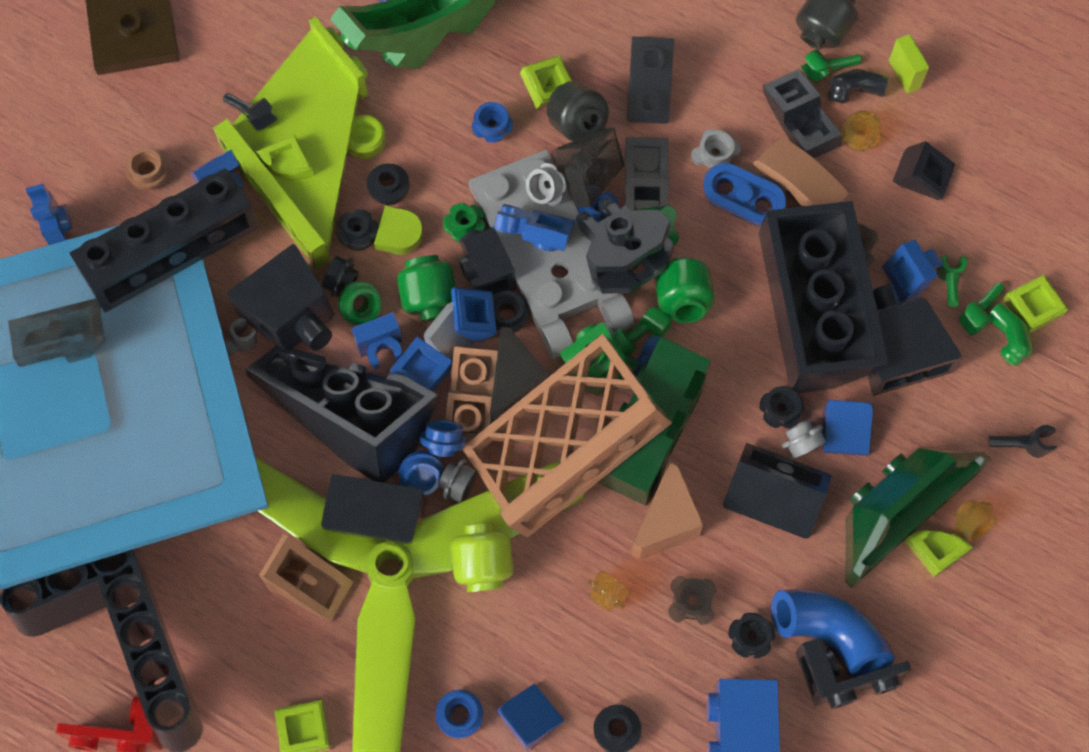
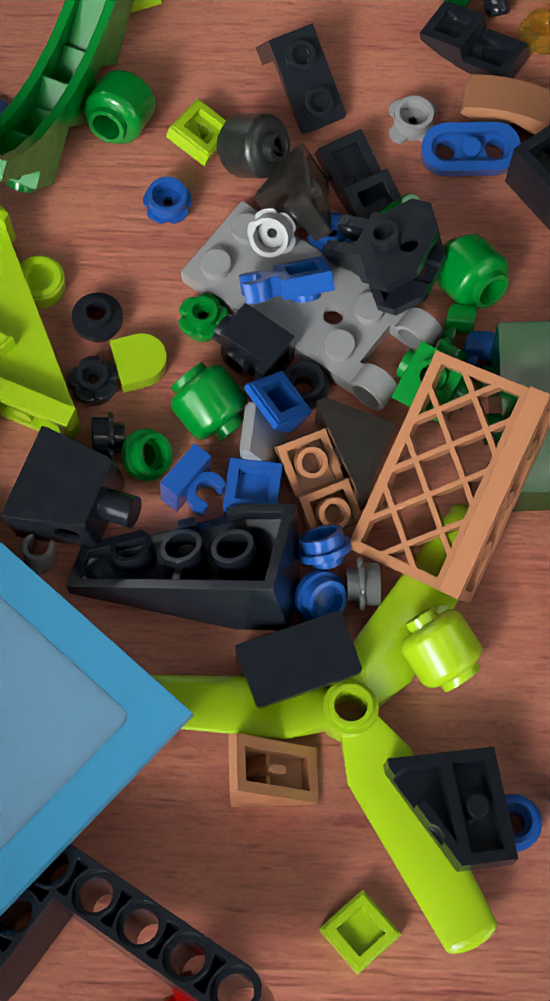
camera: 30 degrees left, 0 degrees up
none -> green head [84,70,156,145]
none -> black wing [383,746,519,872]

